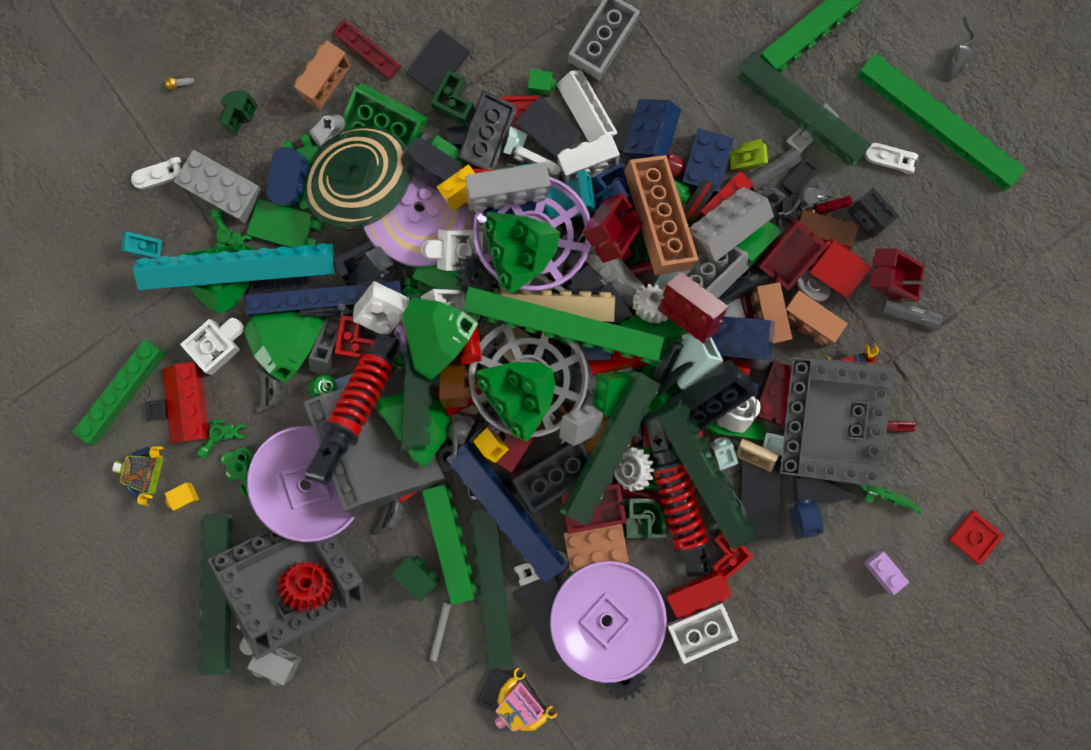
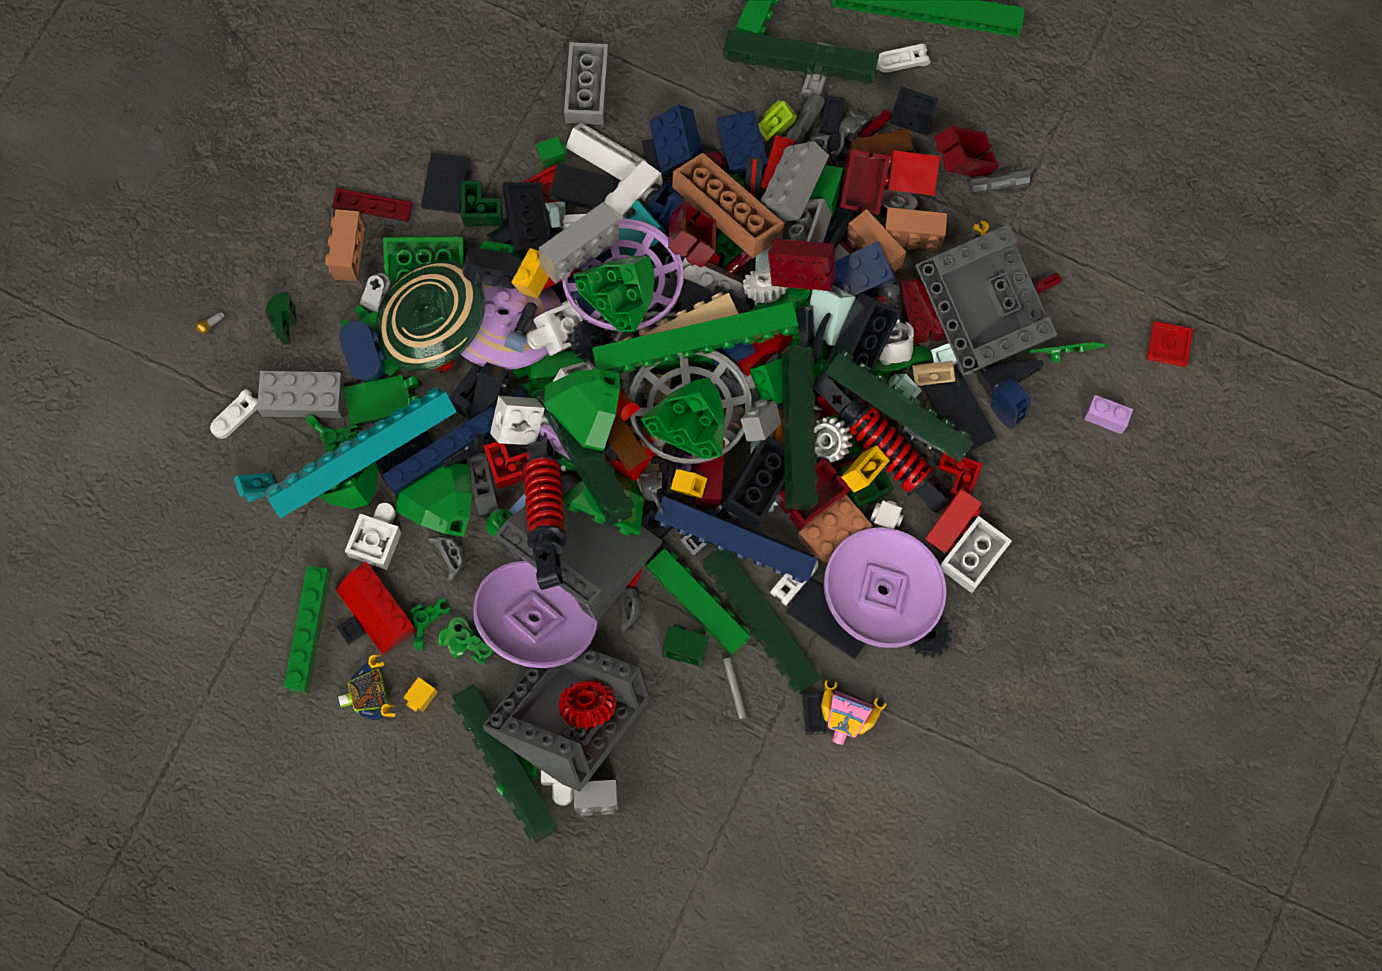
camera: 30 degrees left, 10 degrees down
none -> piece [504,302,537,353]
none -> yellow brick [841,445,890,492]
none -> white brick [870,501,903,529]

